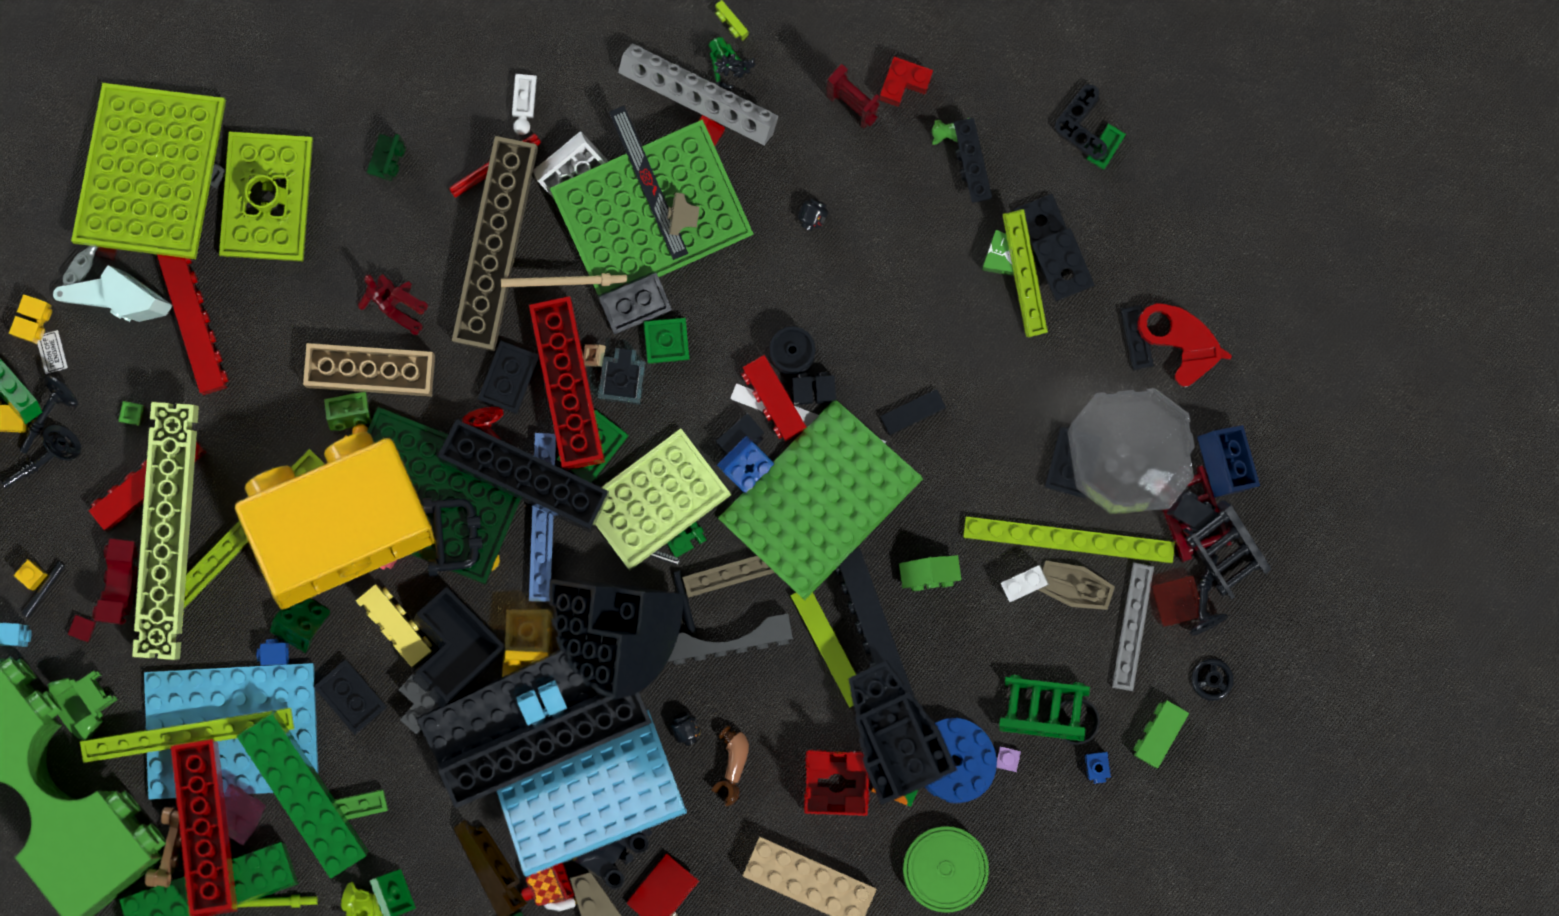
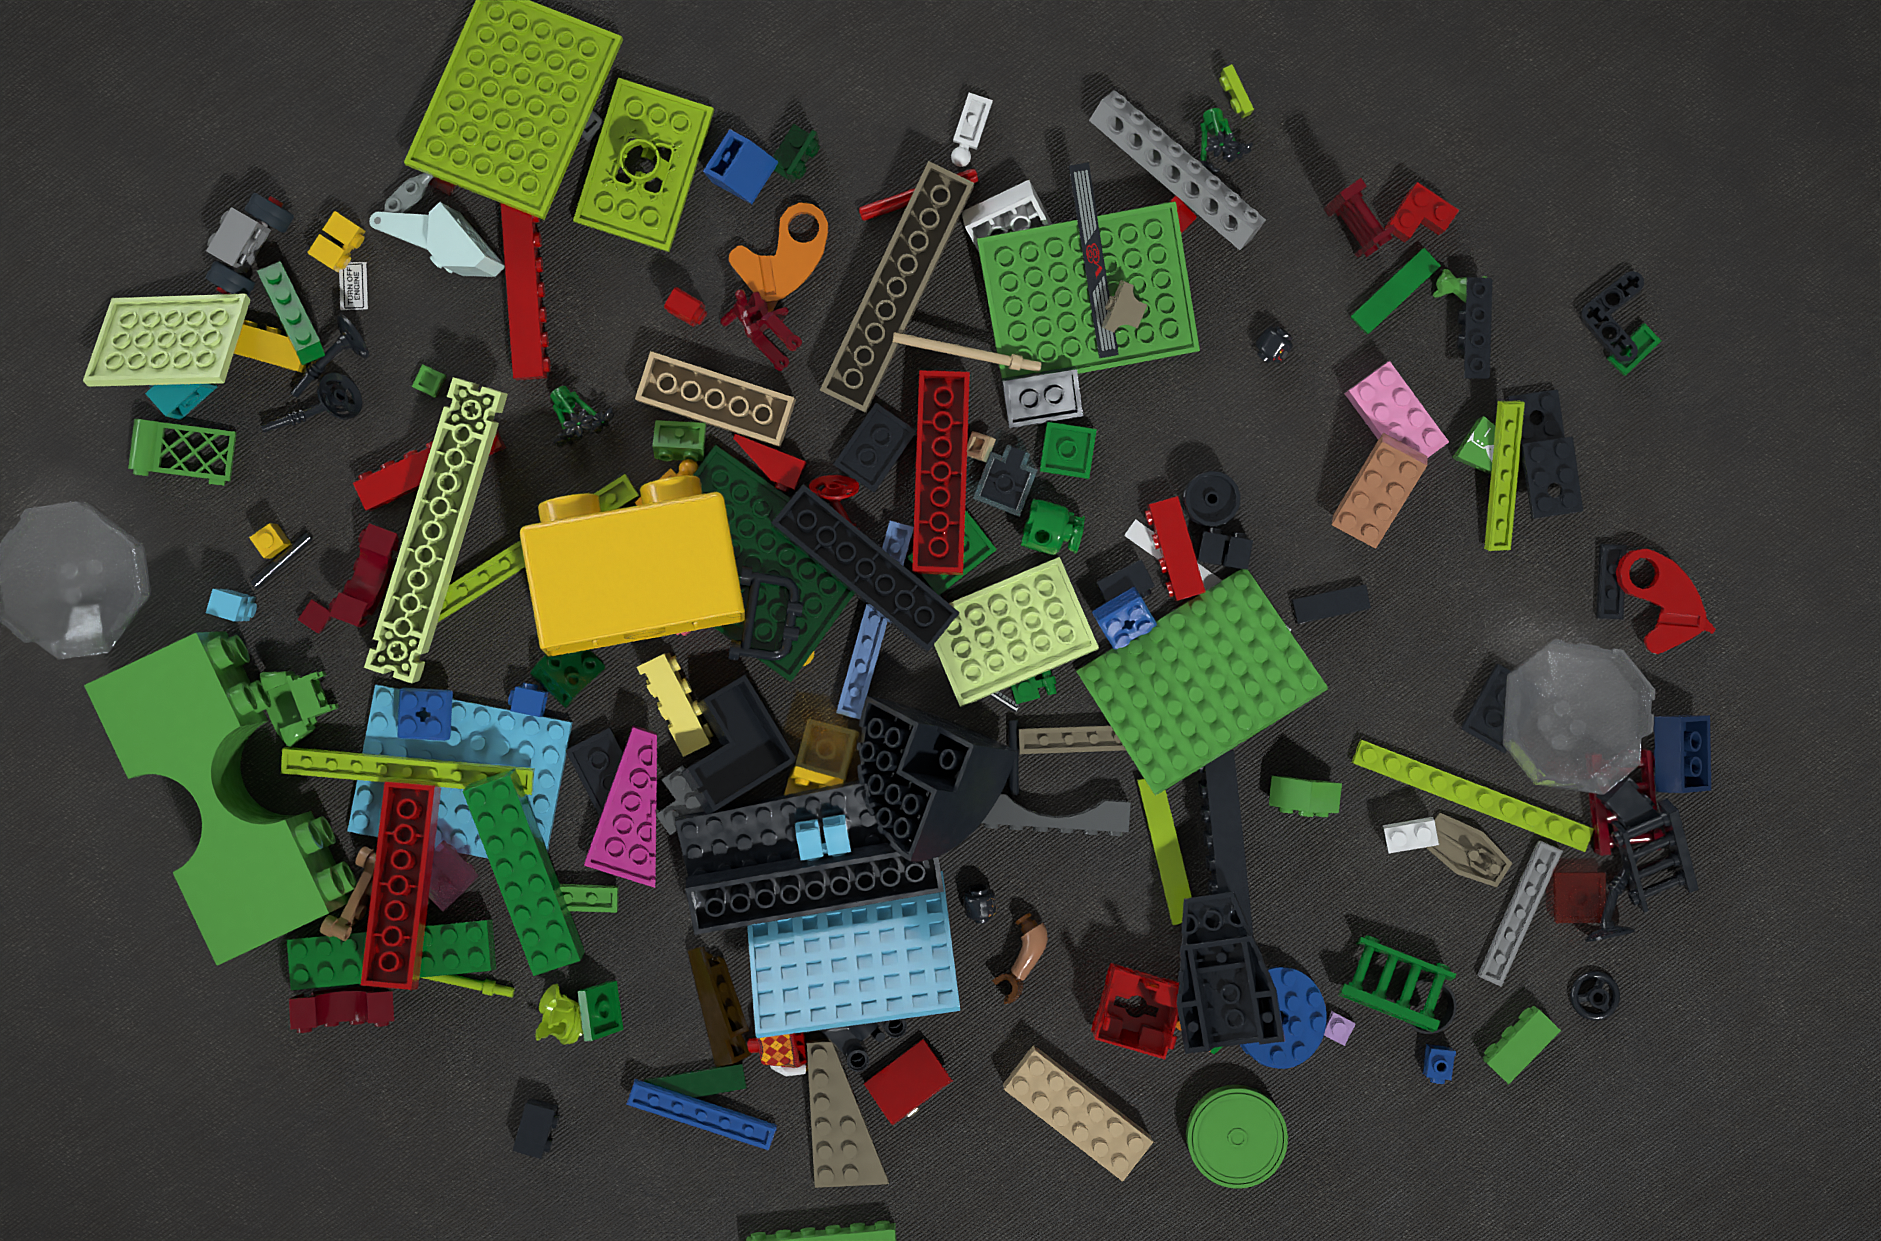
camera: 15 degrees right, 5 degrees up
none -> blue brick [397,688,453,741]
none -> plant [550,386,614,447]
none -> dark pink wing [584,725,657,888]
none -> red brick [664,287,707,327]
none -> blue slope [703,130,778,204]
none -> orange animal [729,203,829,312]
none -> red slope [733,434,806,493]
none -> green piece [1021,499,1085,555]
none -> nougat brick [1332,433,1428,548]
none -> bright pink brick [1344,361,1449,457]
none -> green tile [1350,248,1441,335]

